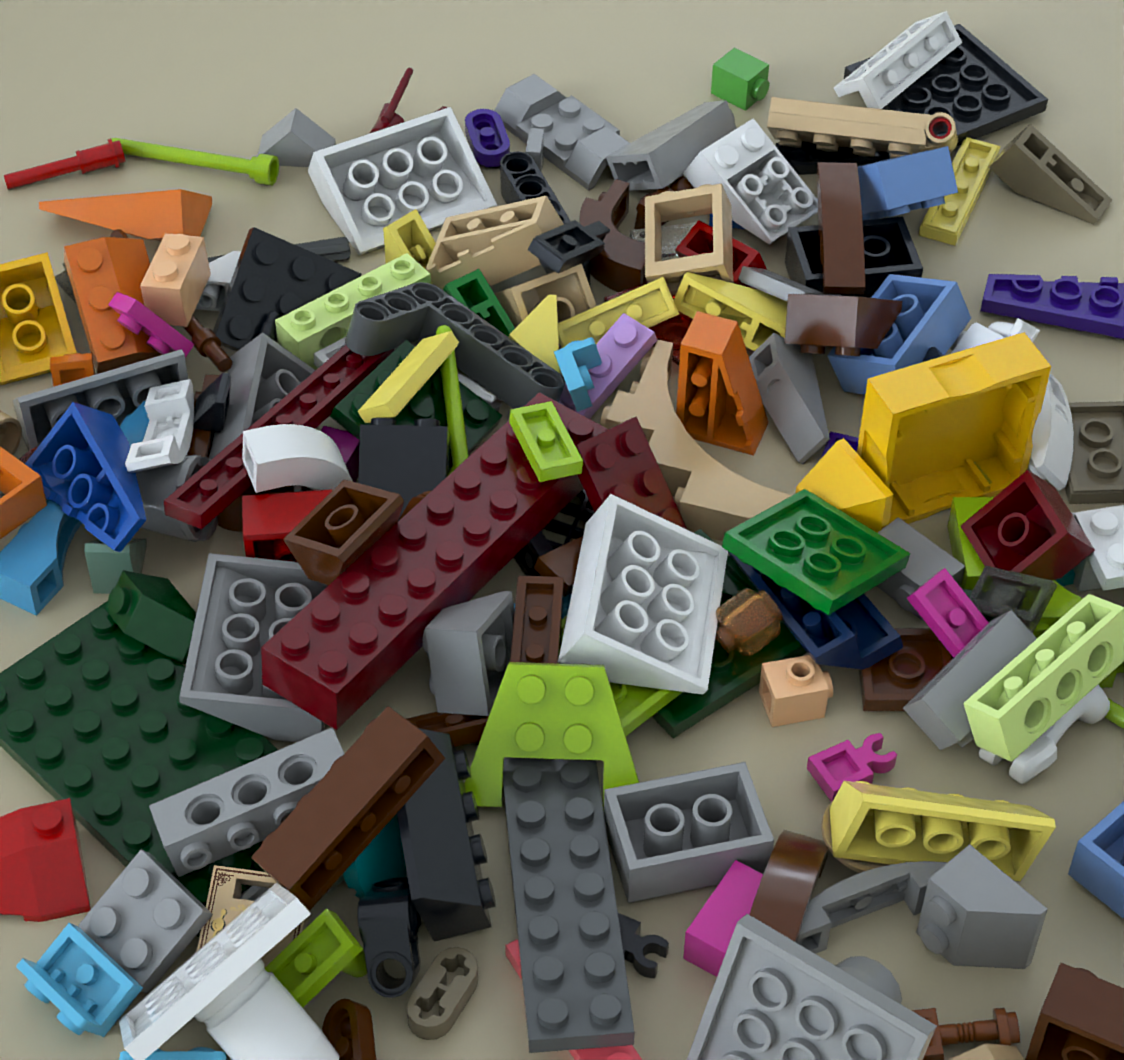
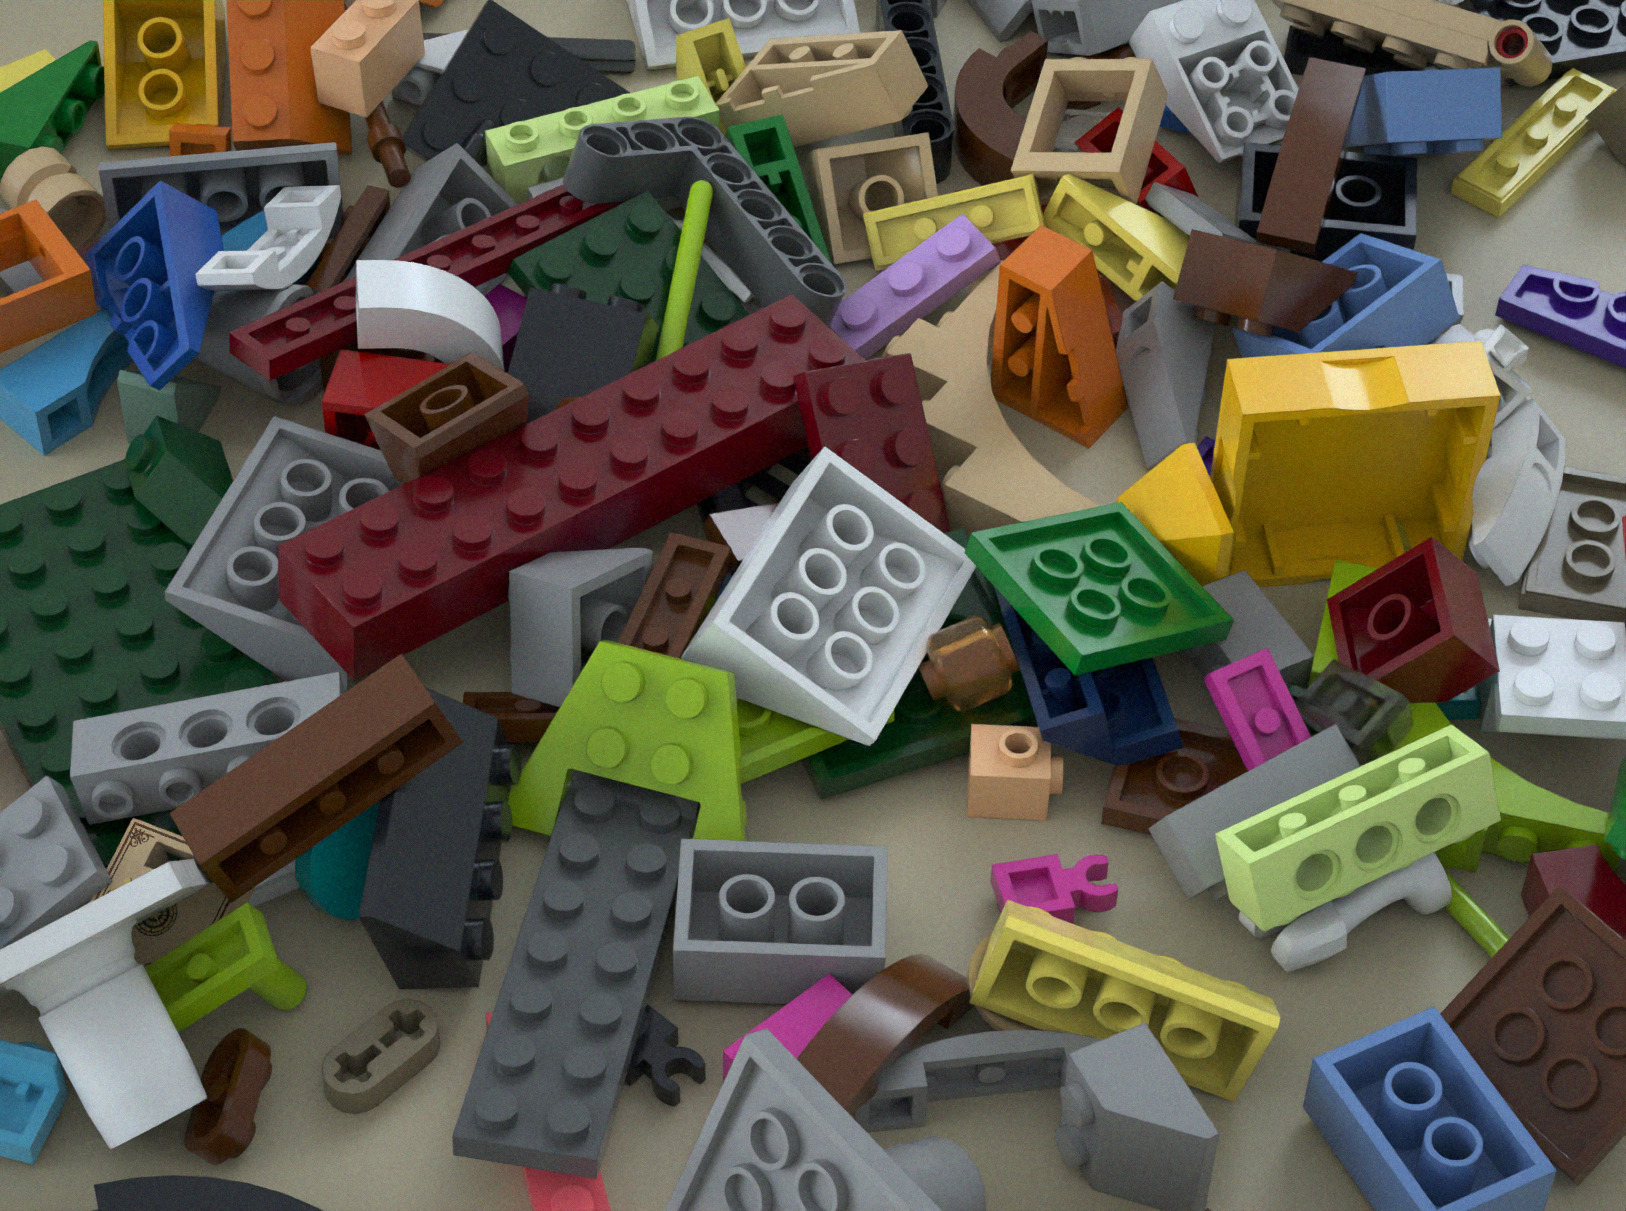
camera: 15 degrees right, 0 degrees up
dark pink plate [108,292,195,358] -> none
black slope [193,372,231,433] -> none
light yellow tile [357,331,459,423] -> none
black piece [358,877,422,998] -> none
light yellow slope [508,295,560,373] -> none
lime plate [509,401,583,482] -> none
black hinge [528,220,610,274] -> none
medium azure bracket [554,337,602,412] -> none

